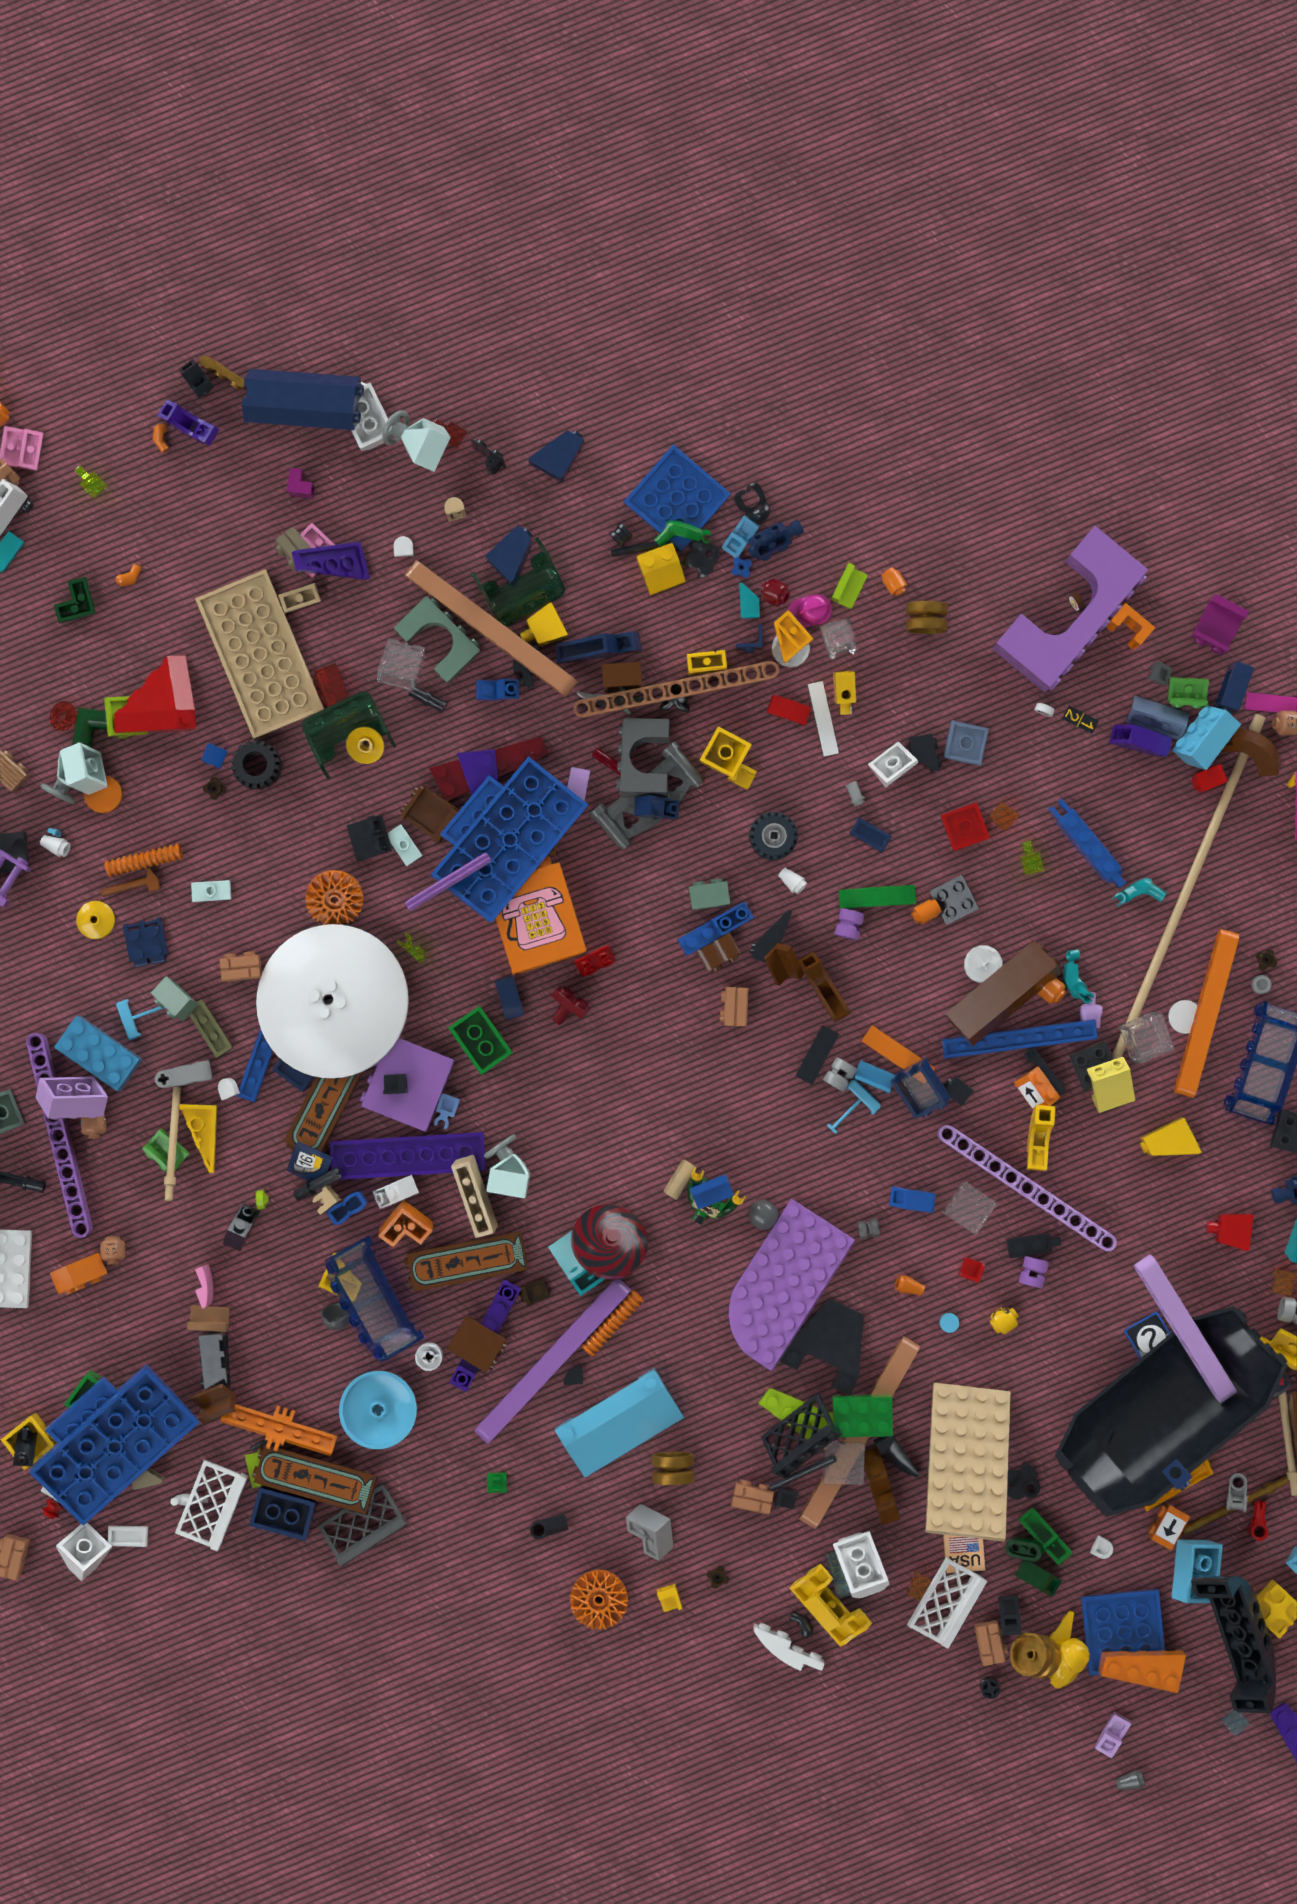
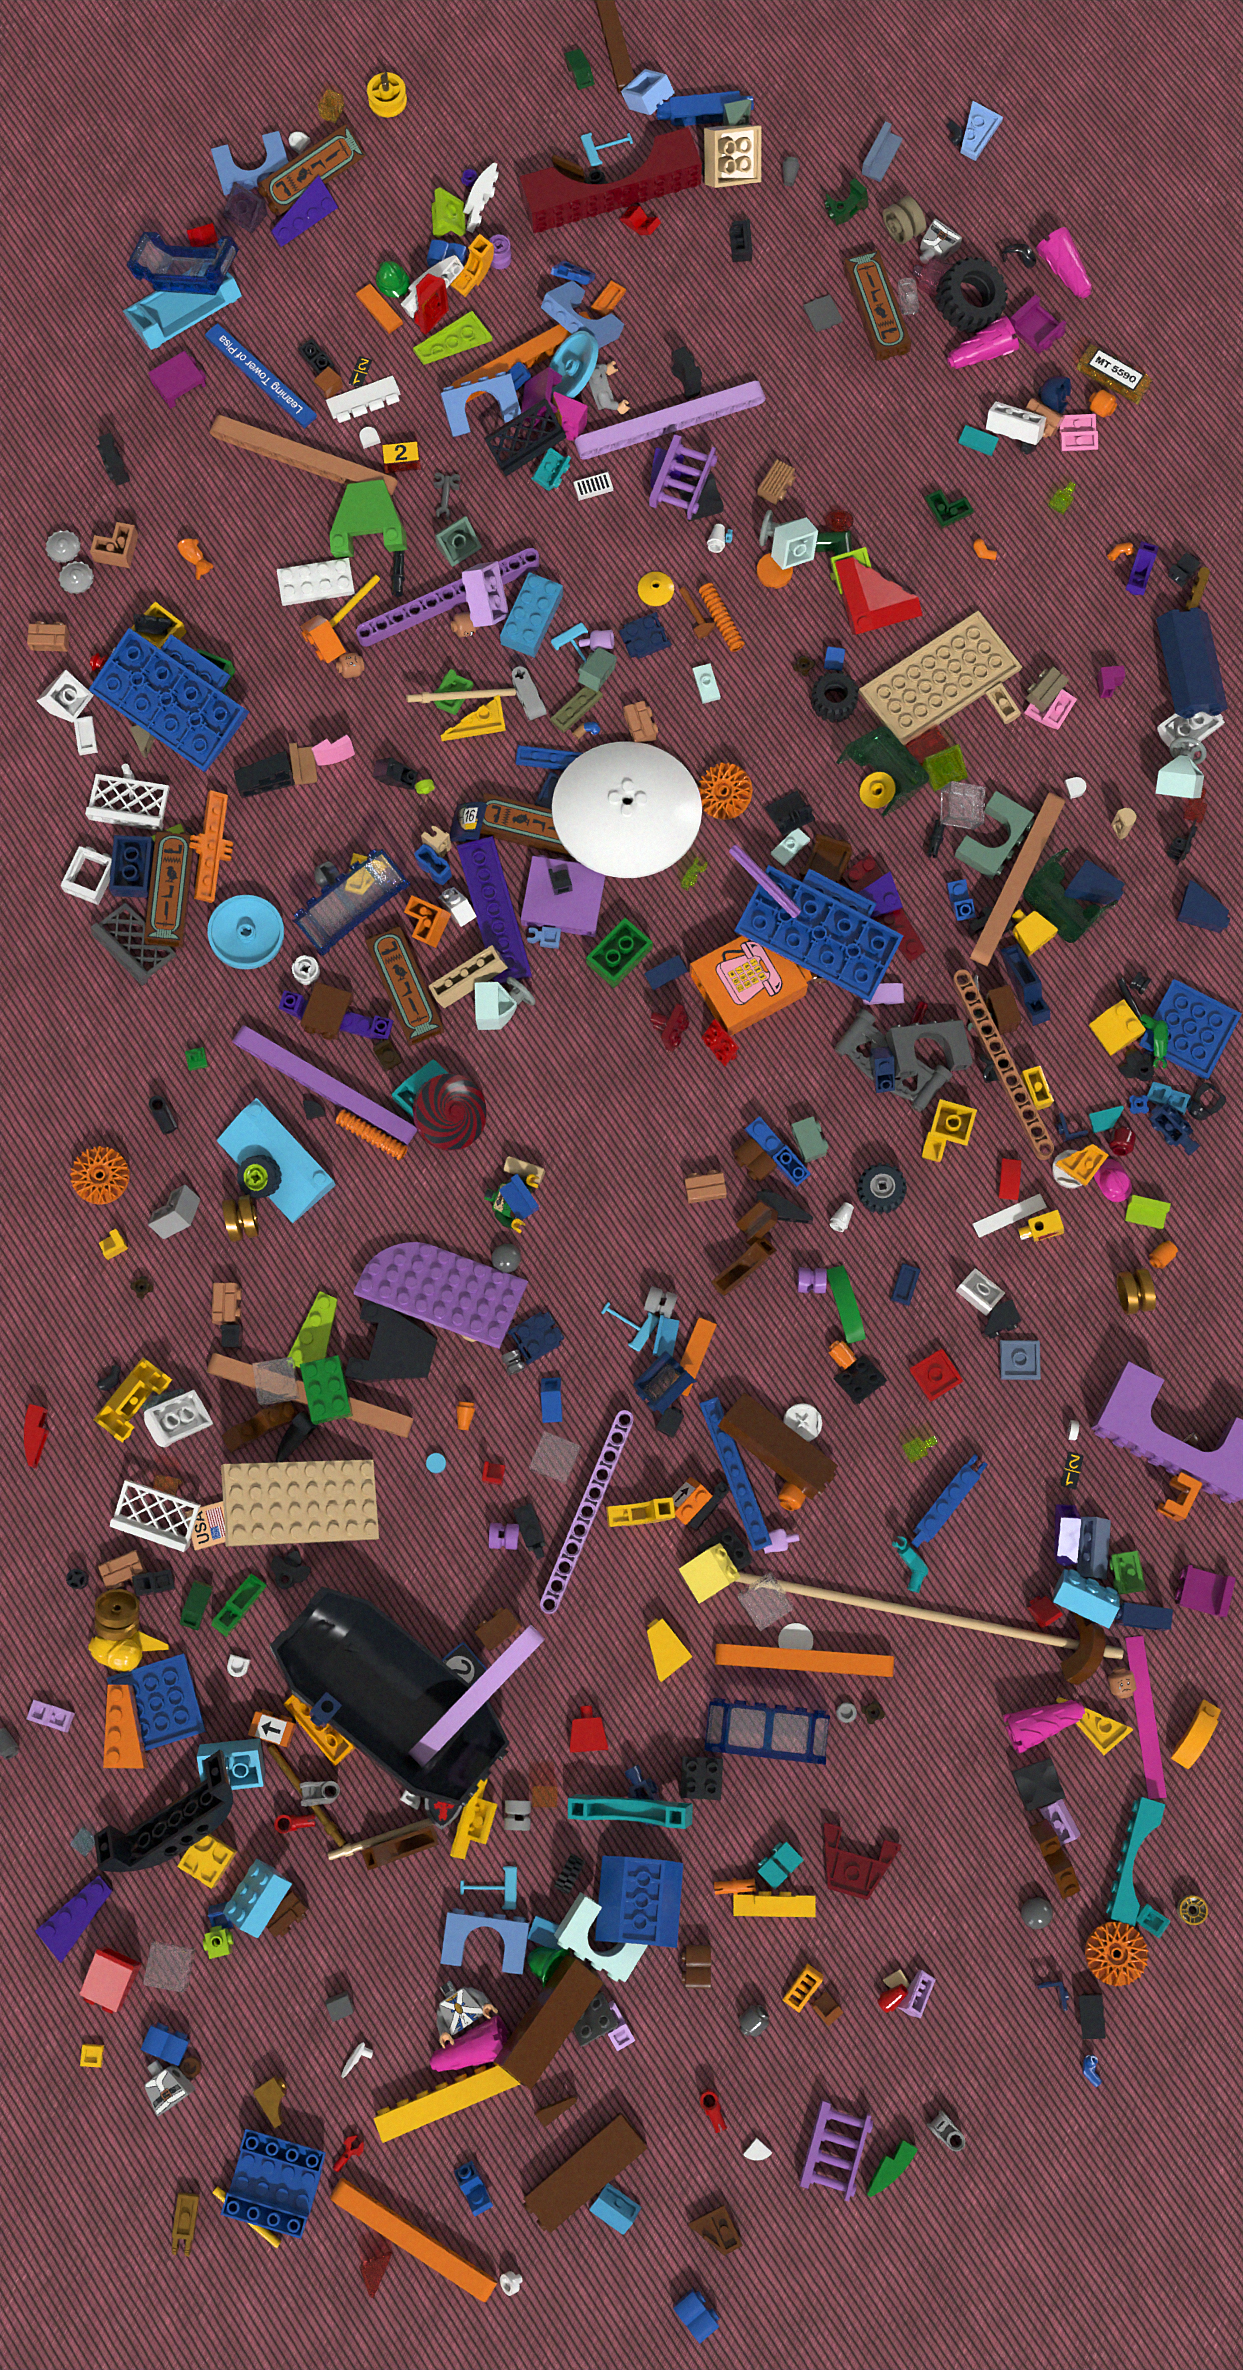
camera: 80 degrees right, 10 degrees down
reddish brown panel [191,1384,236,1423] -> none
white tile [218,1078,240,1100] -> none
dark purple wing [291,542,370,580] -> none
black axle [293,1168,342,1201] -> none
white slope [753,1623,825,1671] -> none
black fence [761,1393,842,1477] -> none
black bar [769,1455,837,1491] -> none
black tile [795,1025,839,1085] -> none
clear piece [820,619,857,660] -> none
light grey pin [845,781,865,807] -> none
clear orange panel [988,801,1020,831] -> none
yellow head [989,1306,1019,1335] -> none
dark green plate [1005,1537,1044,1562] -> none
teal arm [1063,950,1094,1004] -> none
dark grey tile [1147,662,1172,687] -> none
none -> red slope [24,1403,49,1469]
none -> white window [60,846,112,905]
none -> black wheel [237,1155,282,1199]
none -> yellow bar [329,574,380,628]
none -> dark orange brick [475,1607,522,1652]
none -> dark blue plate [507,1312,565,1365]
none -> arm [572,721,601,740]
none -> lavender piece [579,630,614,652]
none -> clear neon green slope [922,744,968,792]

